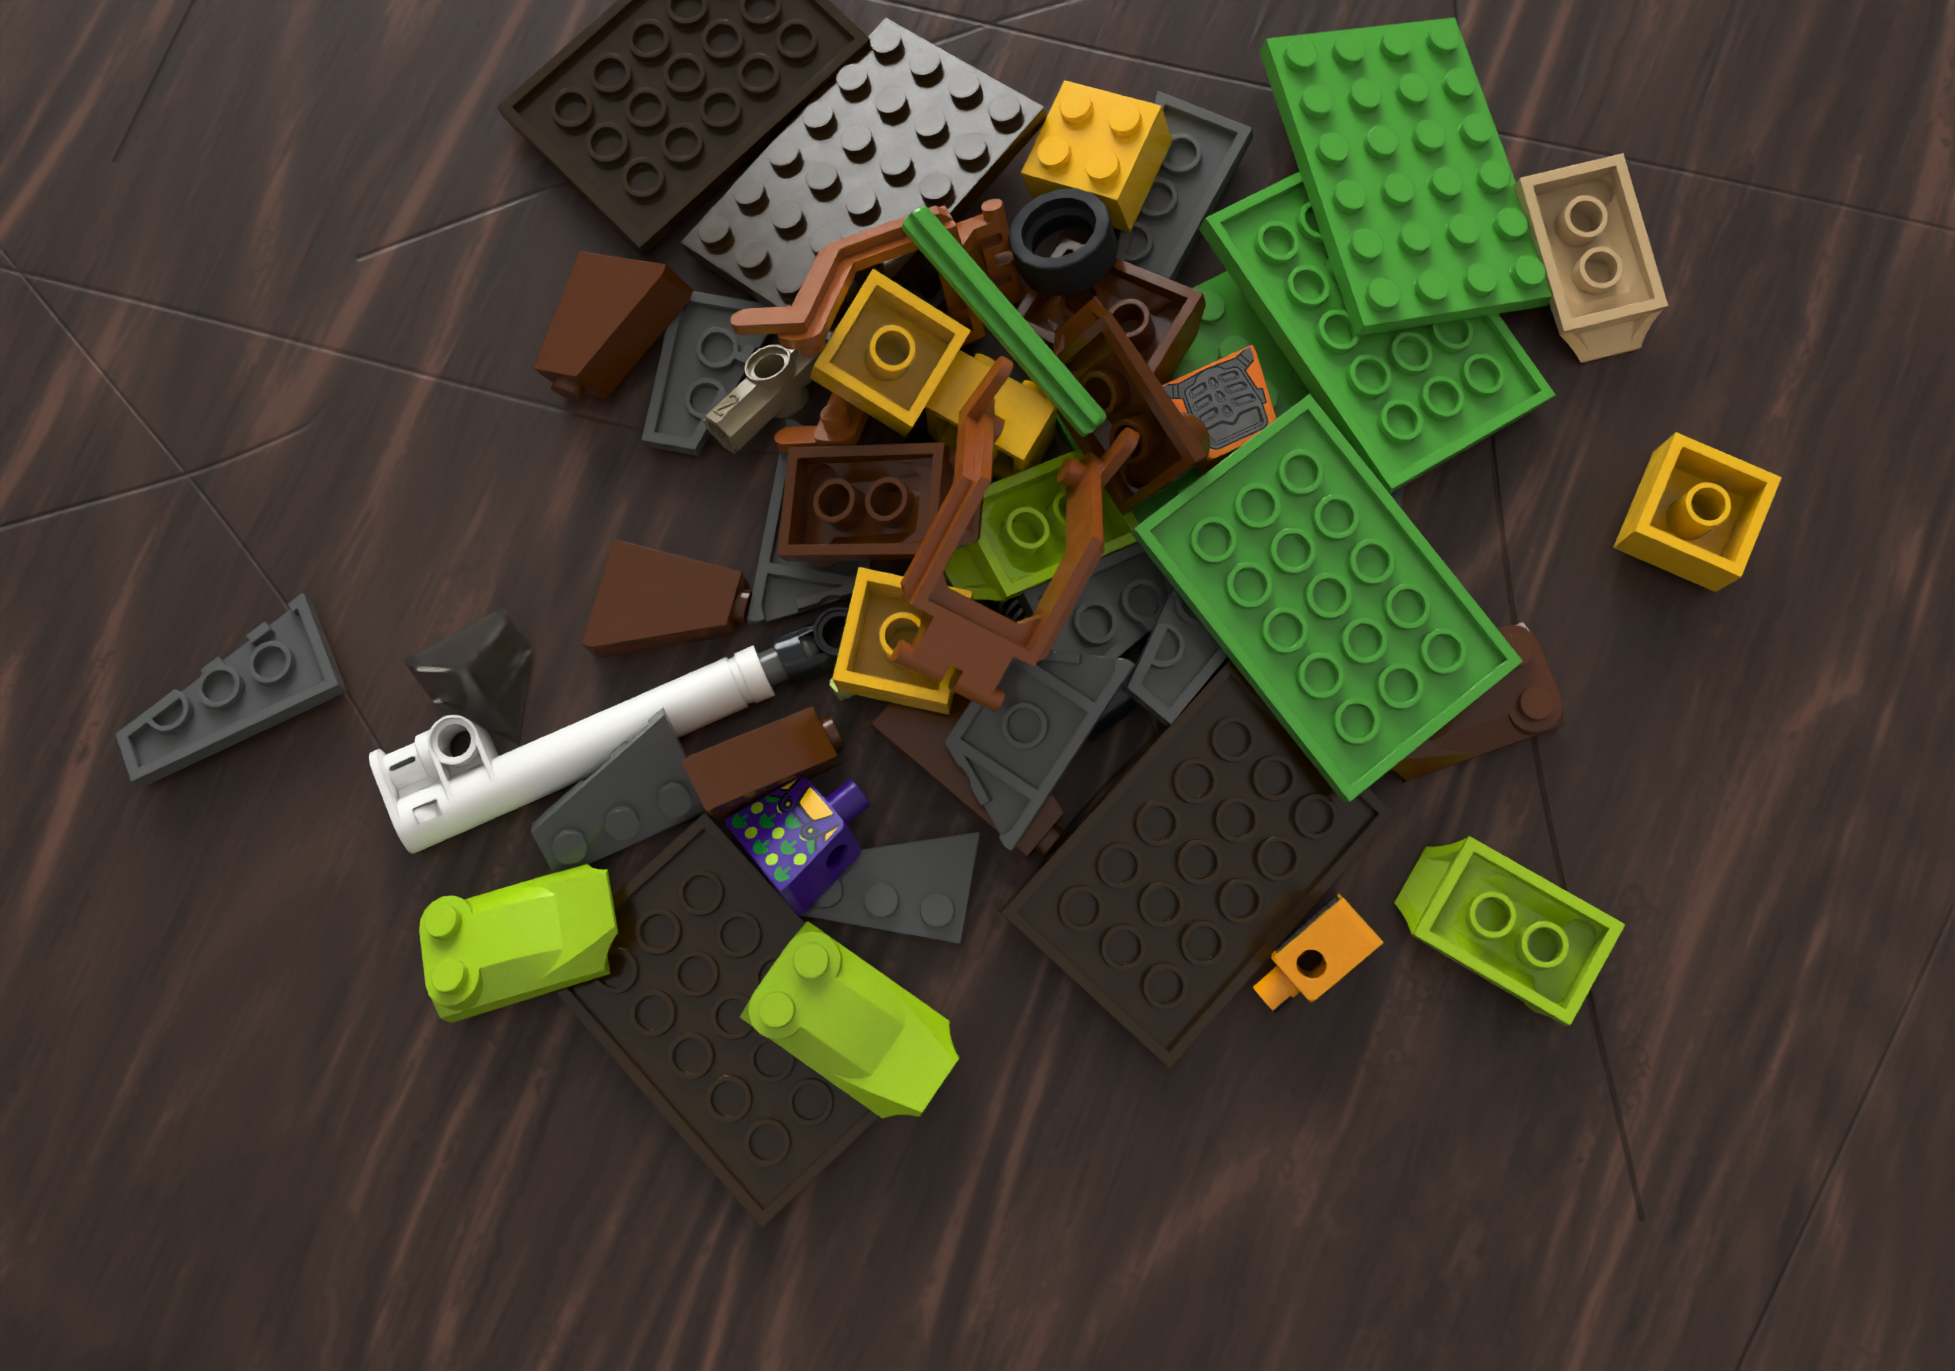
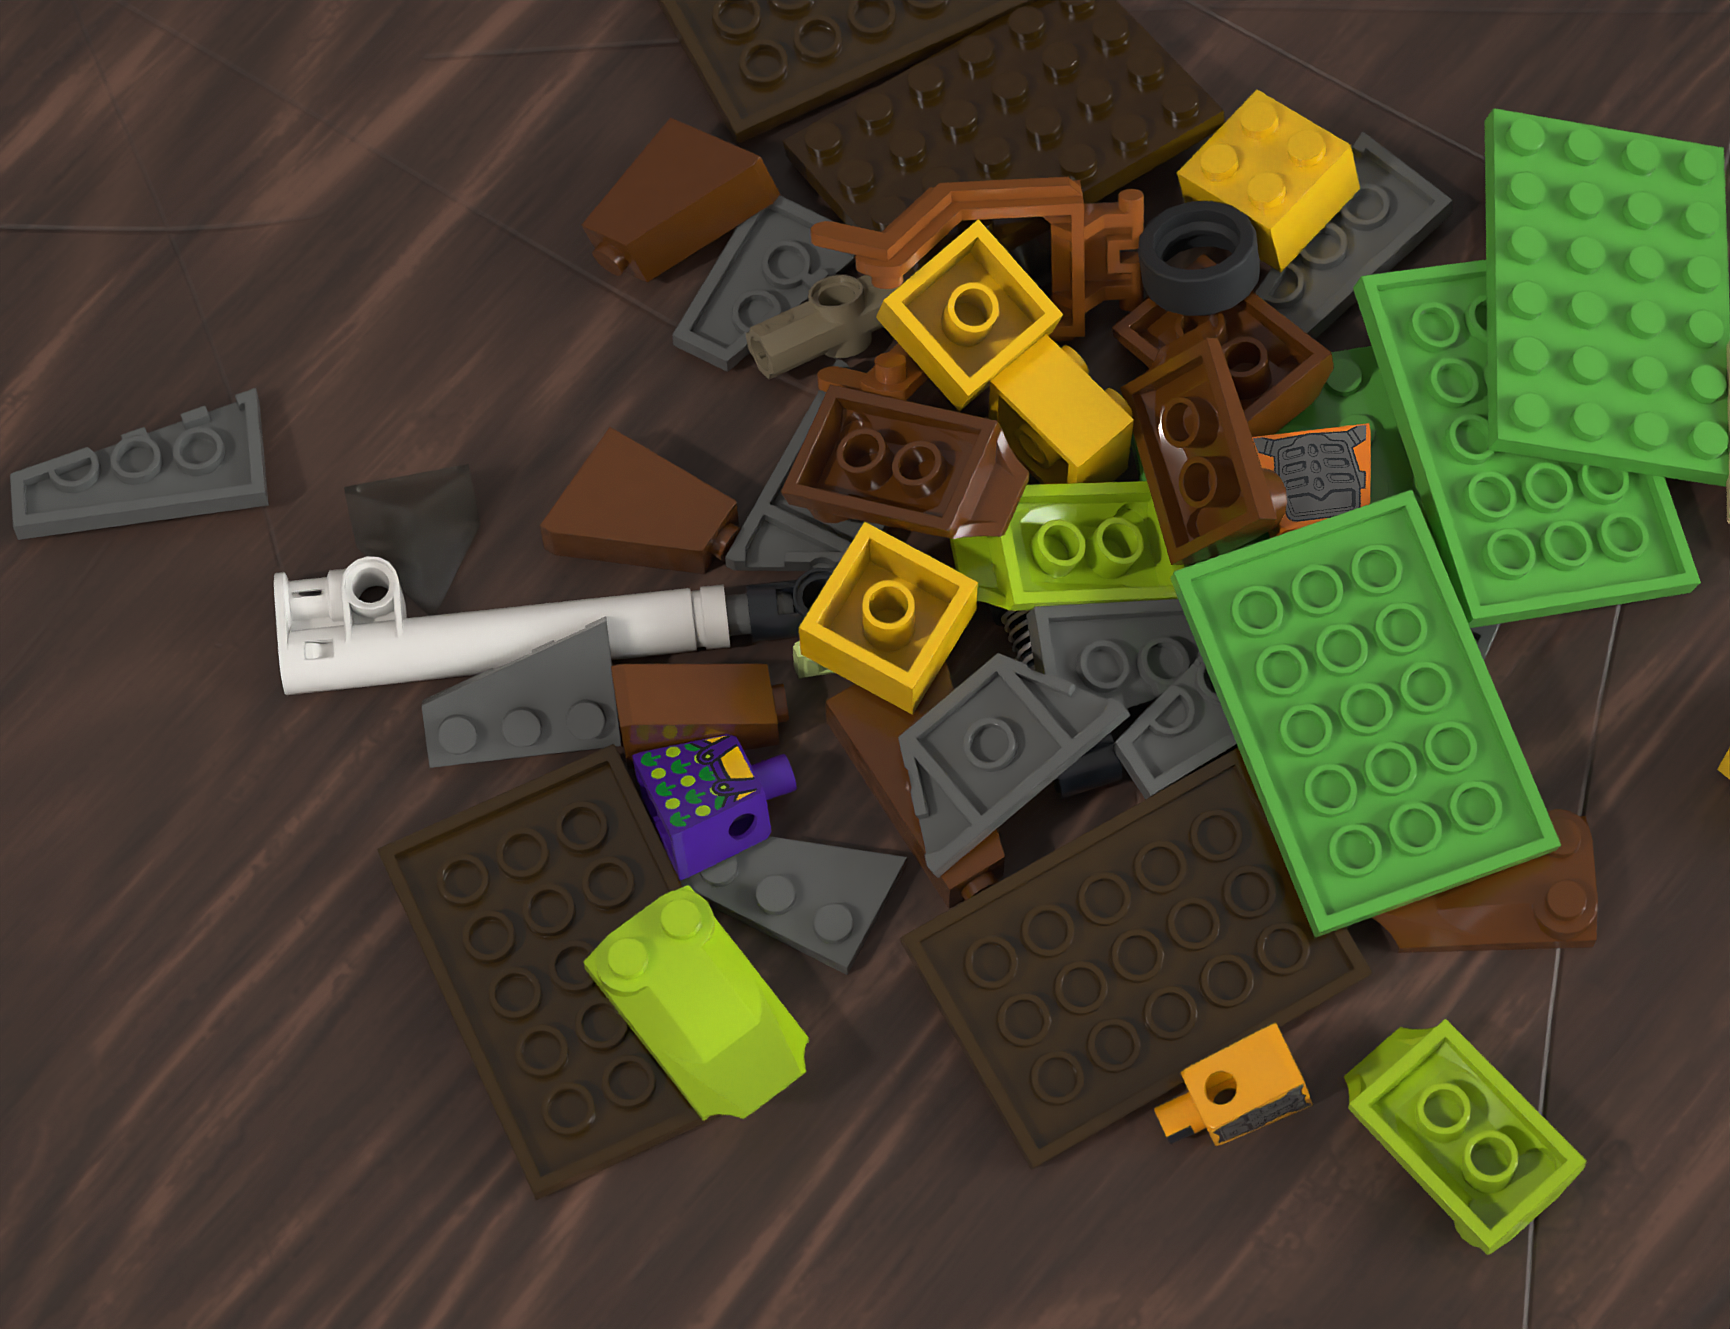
camera: 15 degrees right, 10 degrees down
lime slope [419,864,618,1023] -> none
dark orange piece [891,356,1139,712] -> none
bright green axle [902,206,1107,437] -> none

